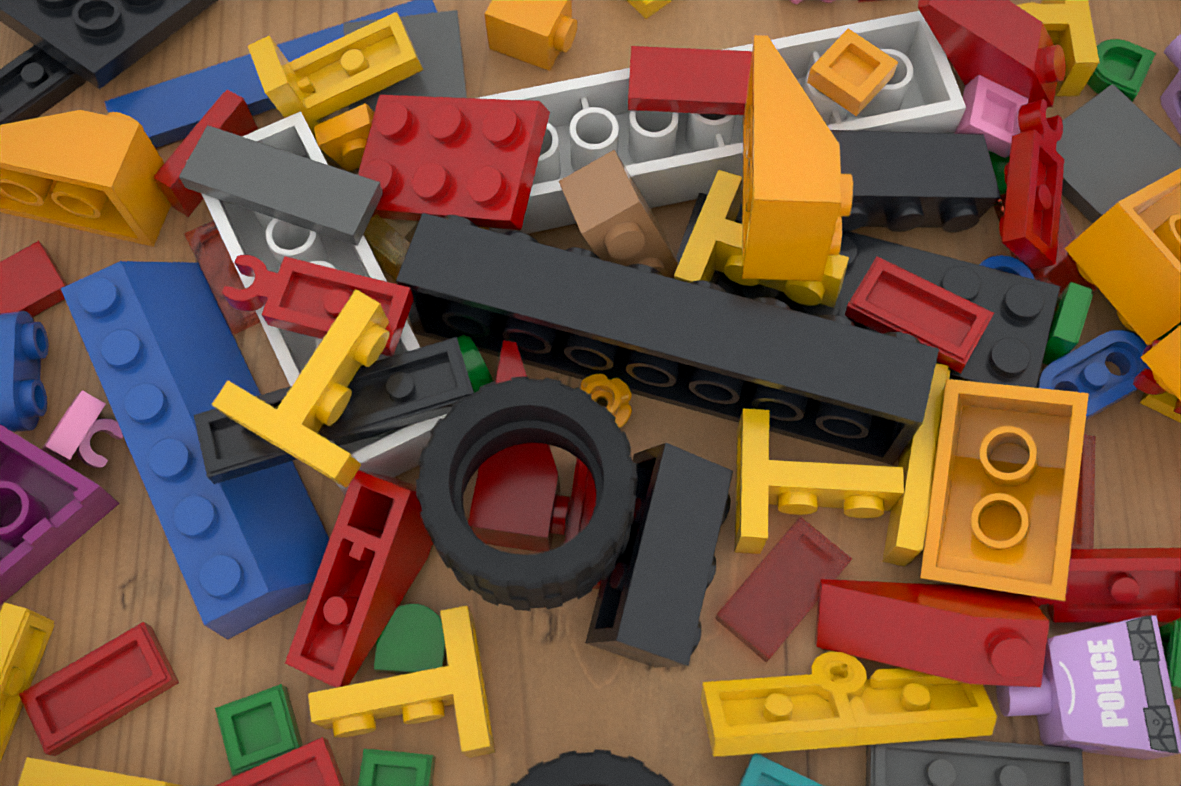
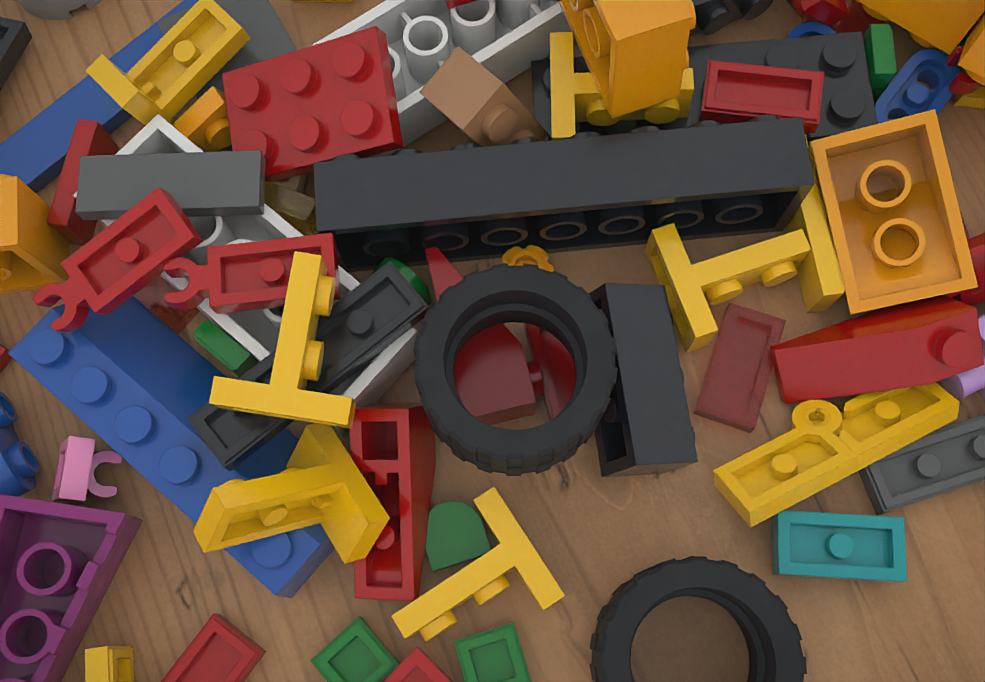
camera: 20 degrees left, 5 degrees up
none -> red plate [33,187,204,333]
none -> green tile [192,318,259,377]
none -> yellow bracket [193,423,390,564]

